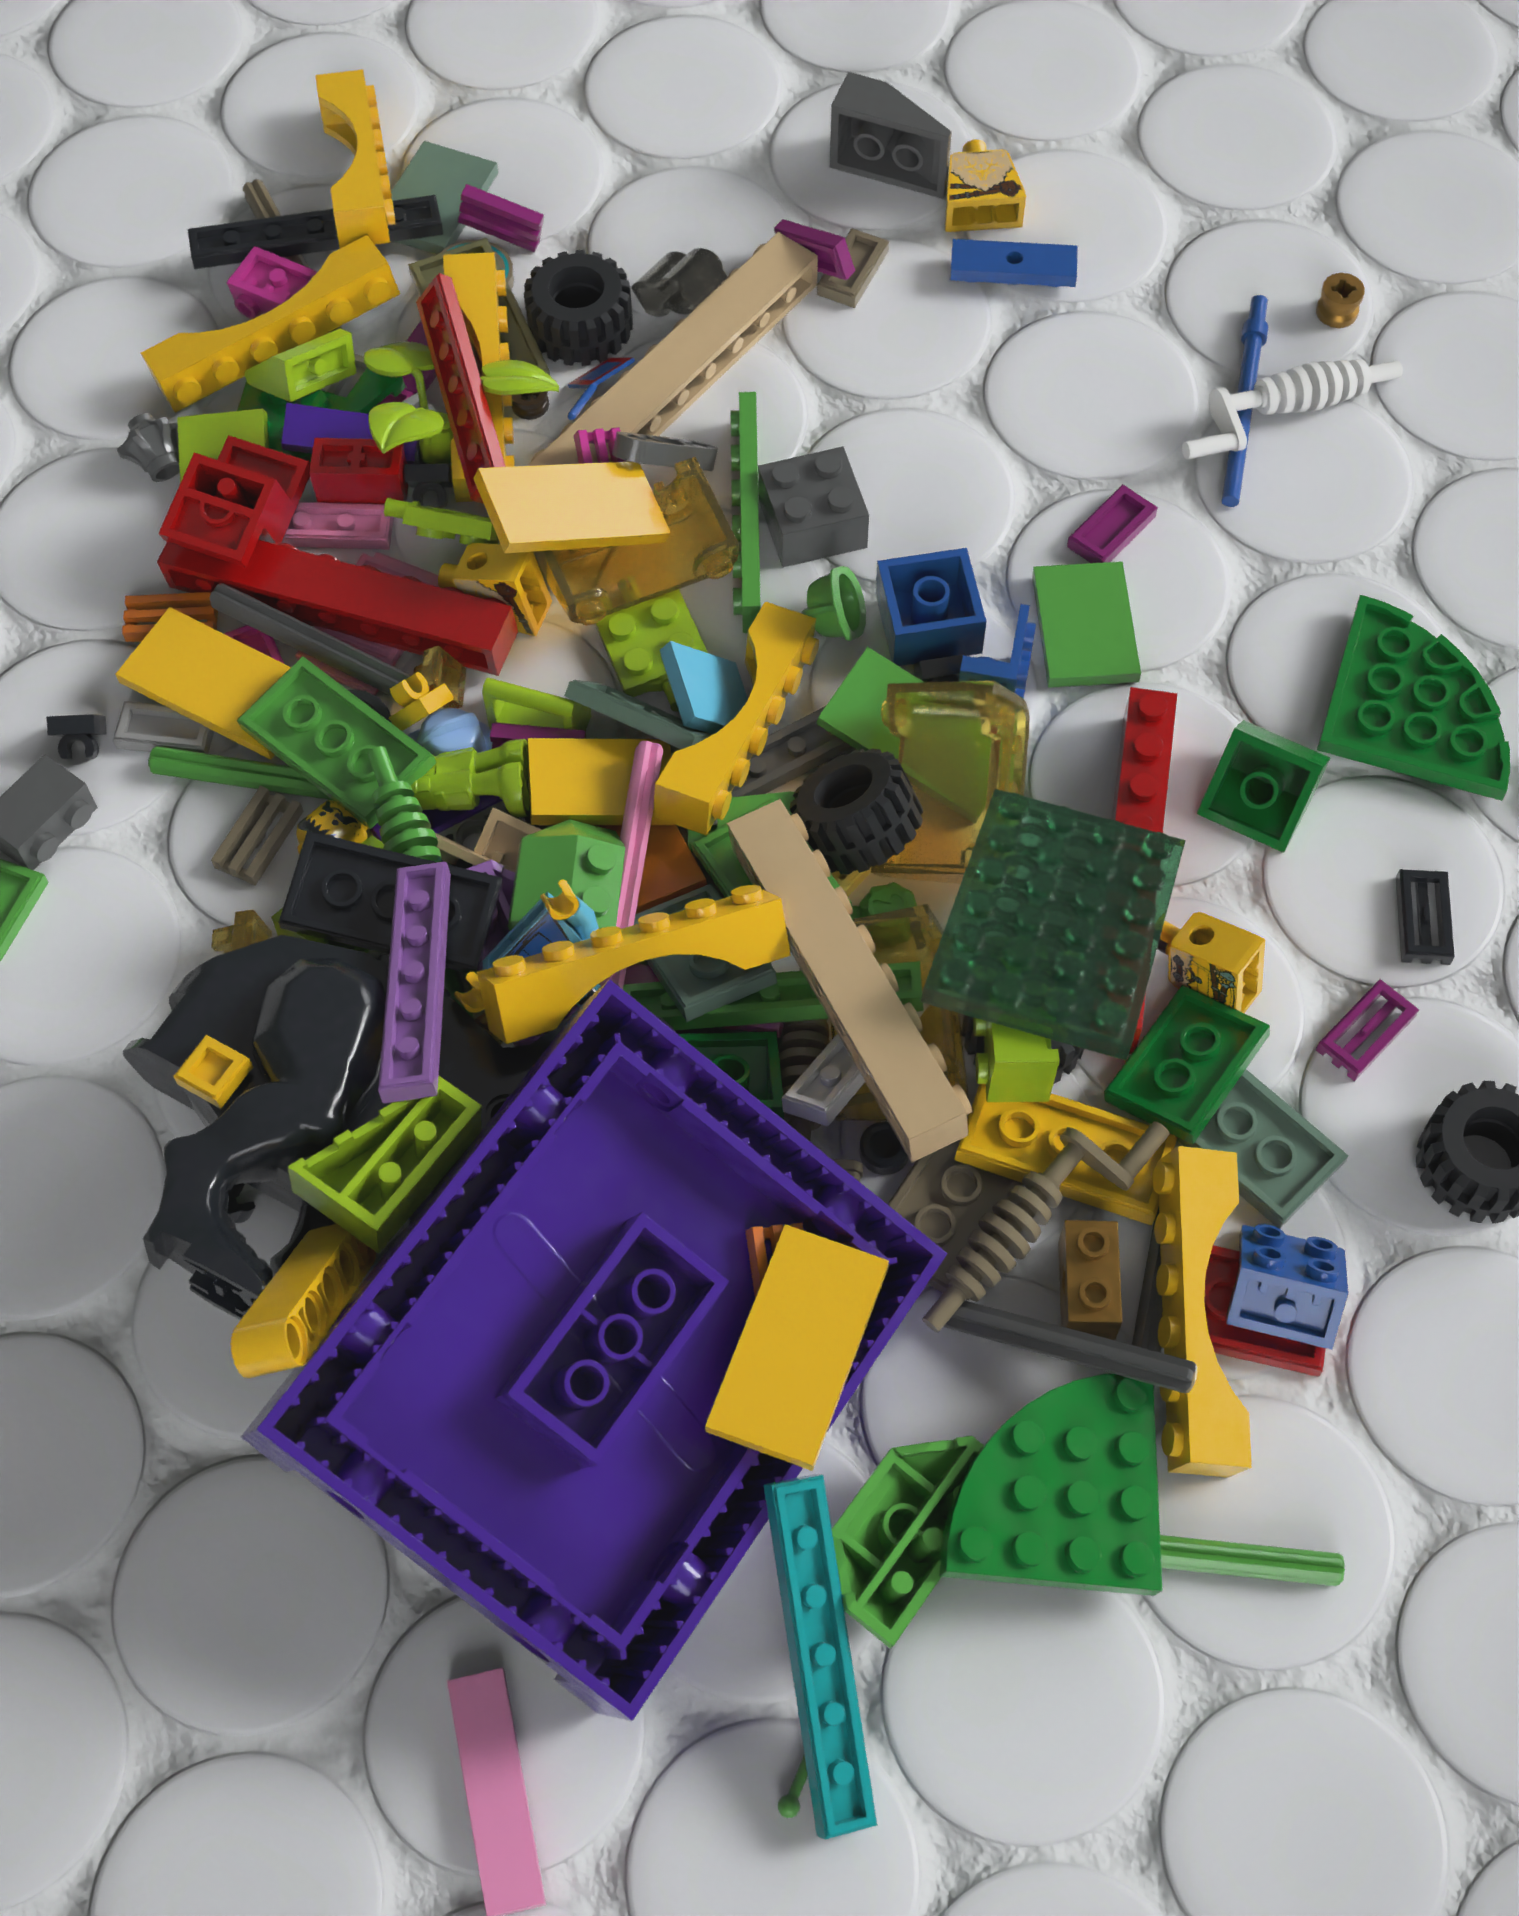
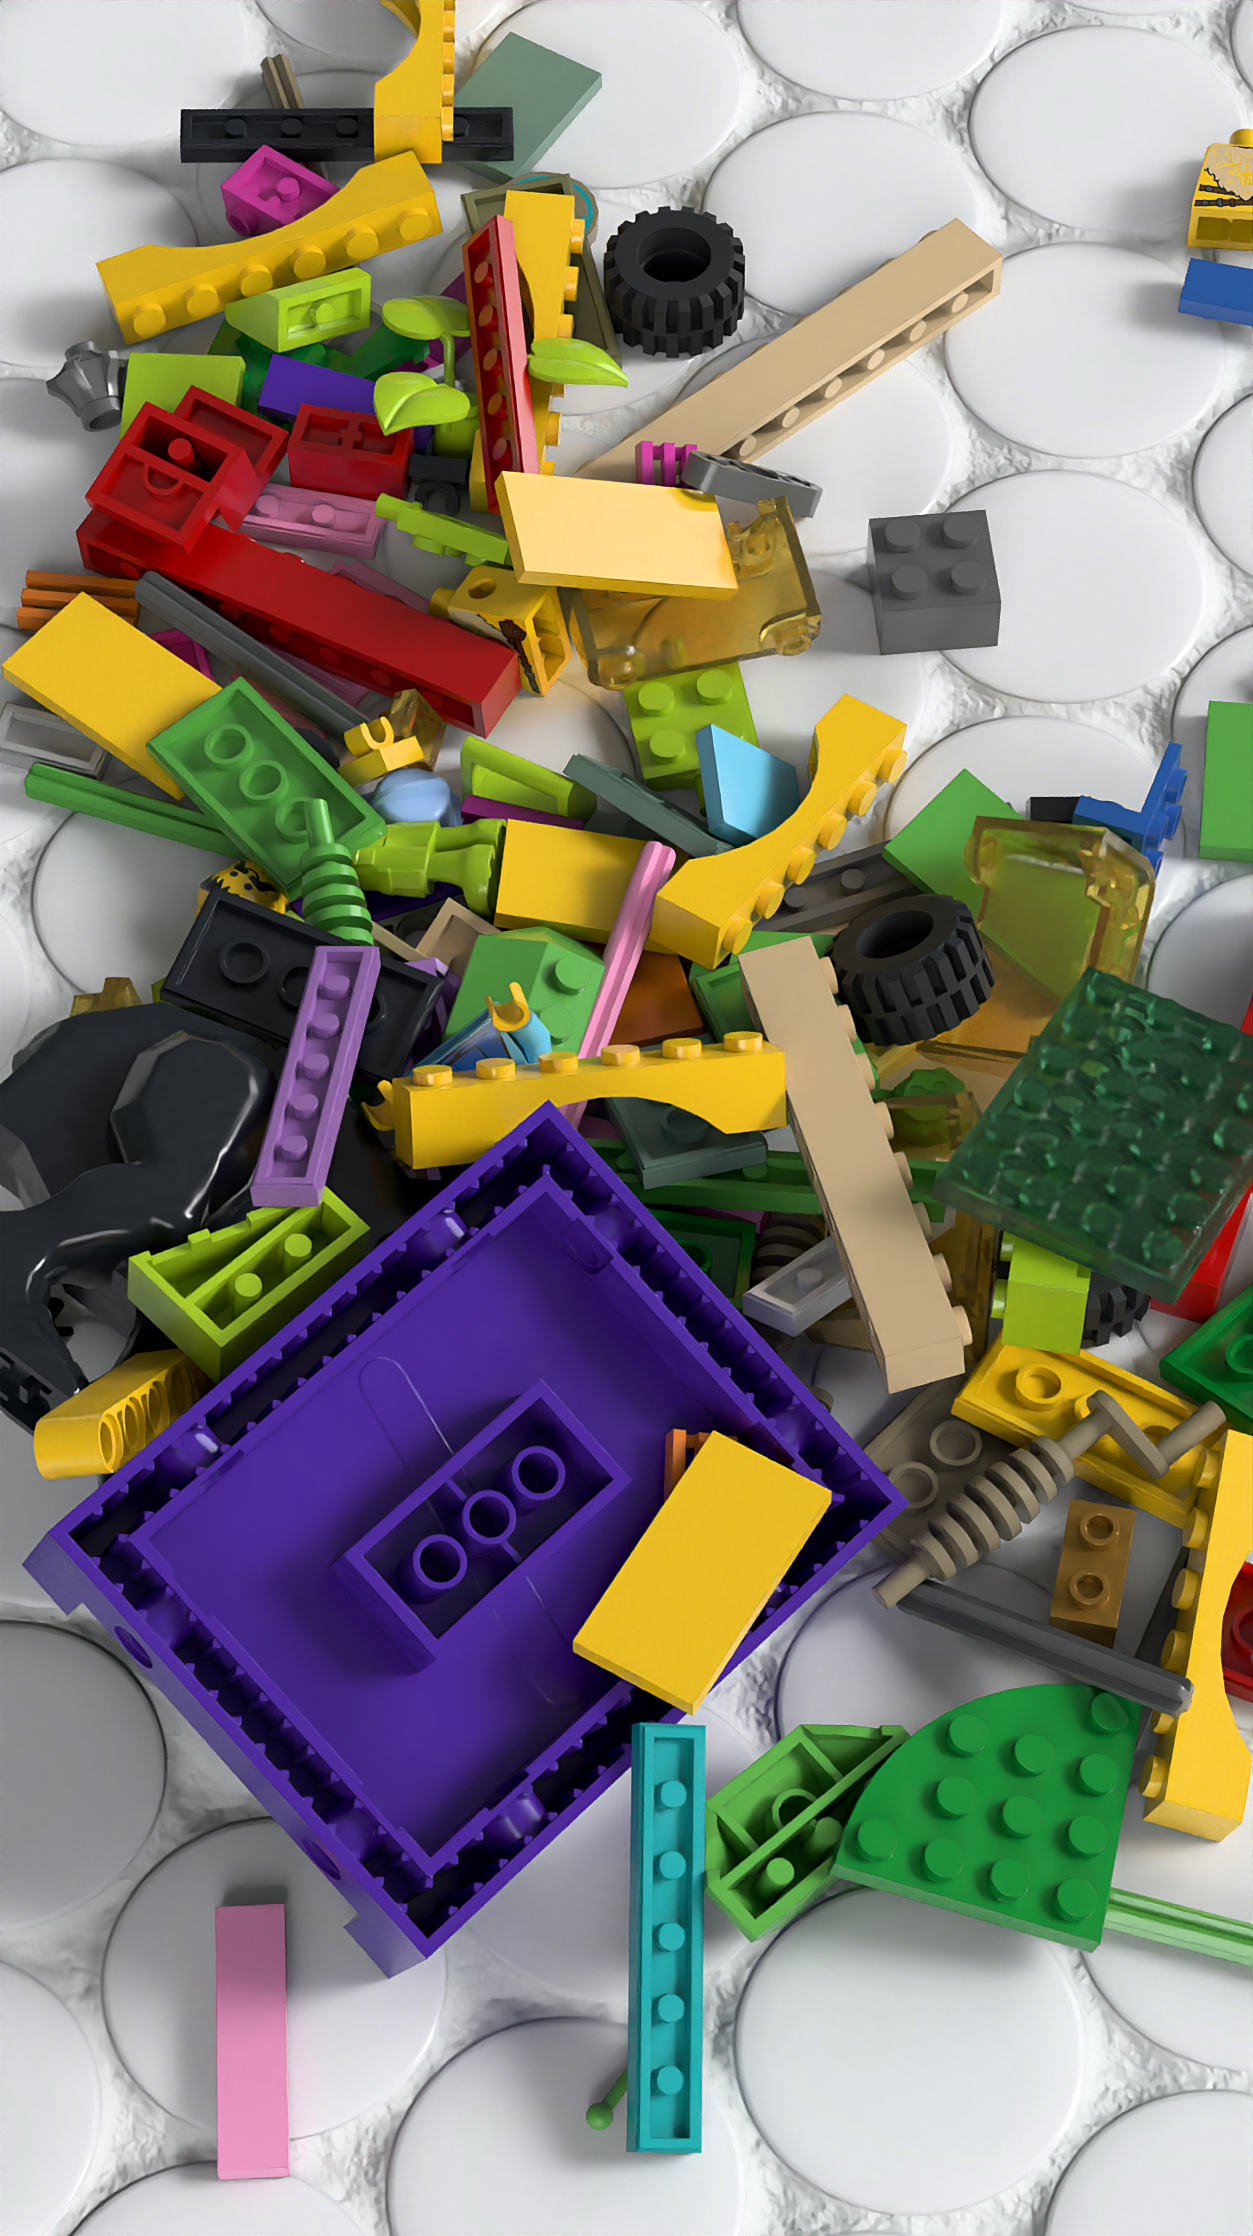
camera: 10 degrees right, 5 degrees down
yellow tile [173,1035,253,1109] -> none
dark tan tile [211,786,304,886] -> none
magenta tile [458,184,544,253] -> none
dark brown bush [511,391,549,420] -> none
blue piece [567,357,635,420] -> none
clear smoke brick [631,248,728,317] -> none
bright green plate [730,392,761,633] -> none
magenta tile [774,219,855,280] -> none
bright green piece [802,566,866,641] -> none
dark tan tile [817,228,889,308] -> none
dark grey slope [830,72,952,199] -> none
black tile [859,1121,909,1175] -> none
blue brick [875,548,987,666] -> none

